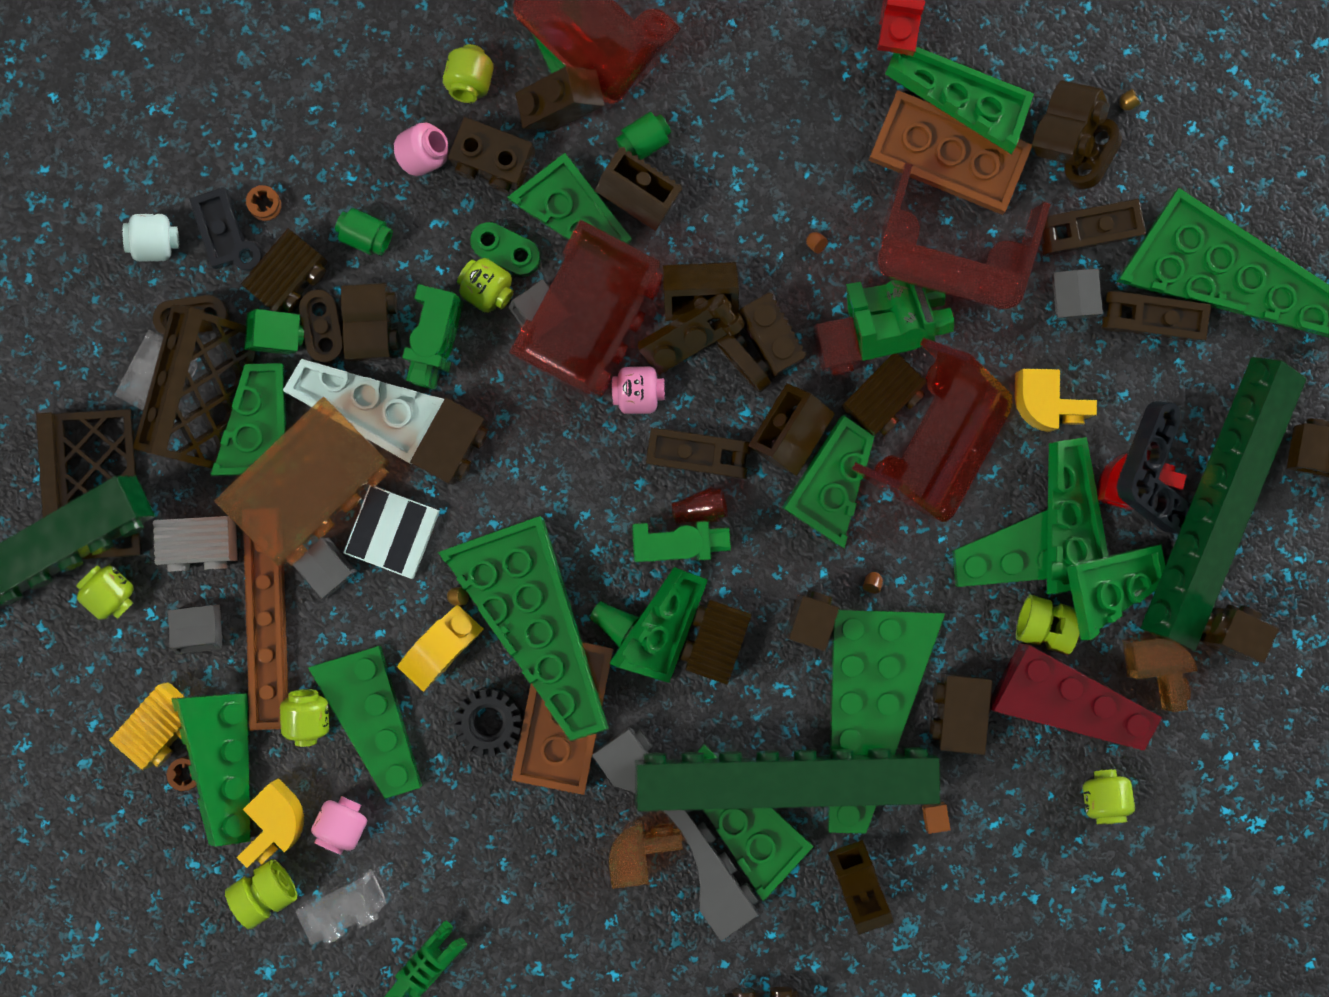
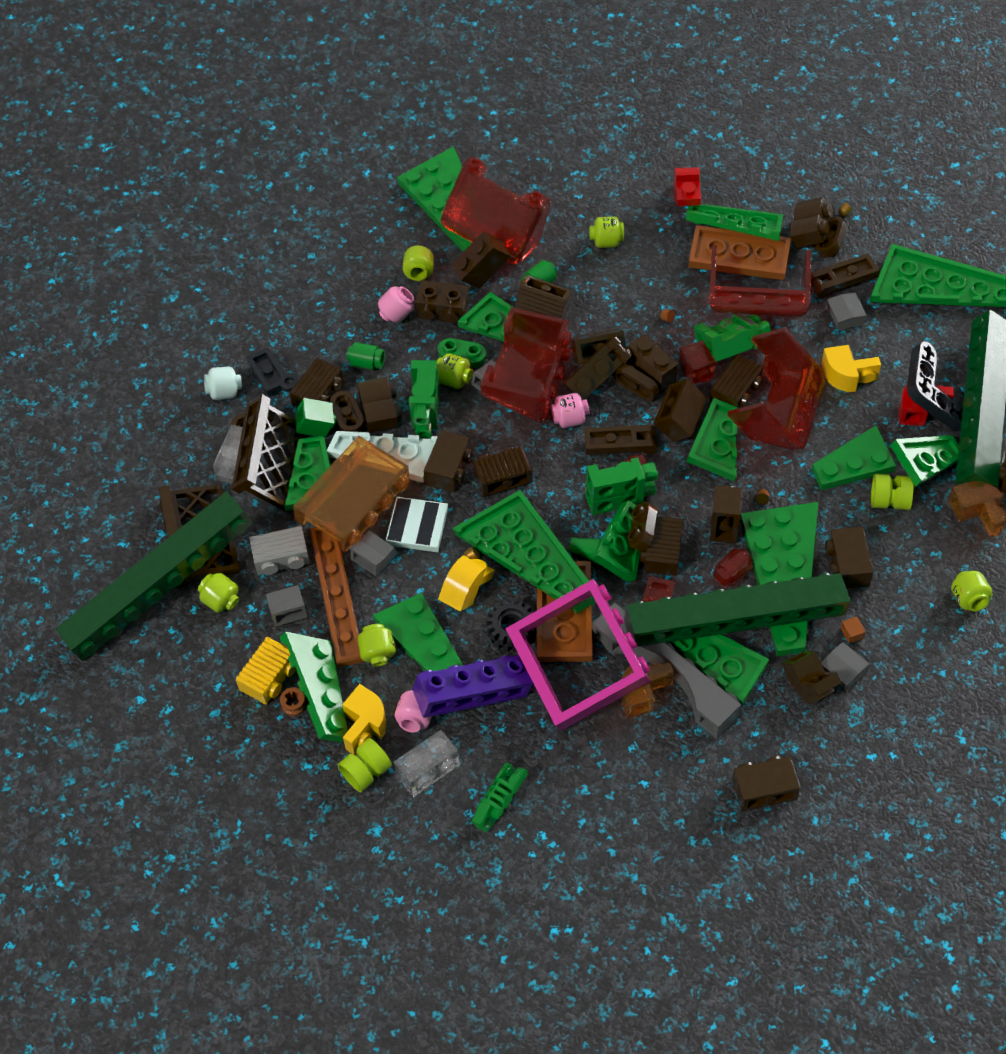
camera: 10 degrees left, 30 degrees down
dark orange bush [246,185,282,221] -> none
dark red wedge [990,643,1162,751] -> none
green wing [1047,437,1109,594] -> none
dark brown plate [1101,291,1211,343] -> none
none -> dark purple brick [412,655,533,718]
none -> dark brown brick [473,446,533,497]
none -> dark pink window [505,579,650,730]
none -> lime head [589,217,624,248]
none -> dark brown plate [628,502,657,552]
none -> clear red plate [643,576,675,602]
none -> clear red brick [712,548,753,588]
none -> dark grey piece [821,642,869,692]

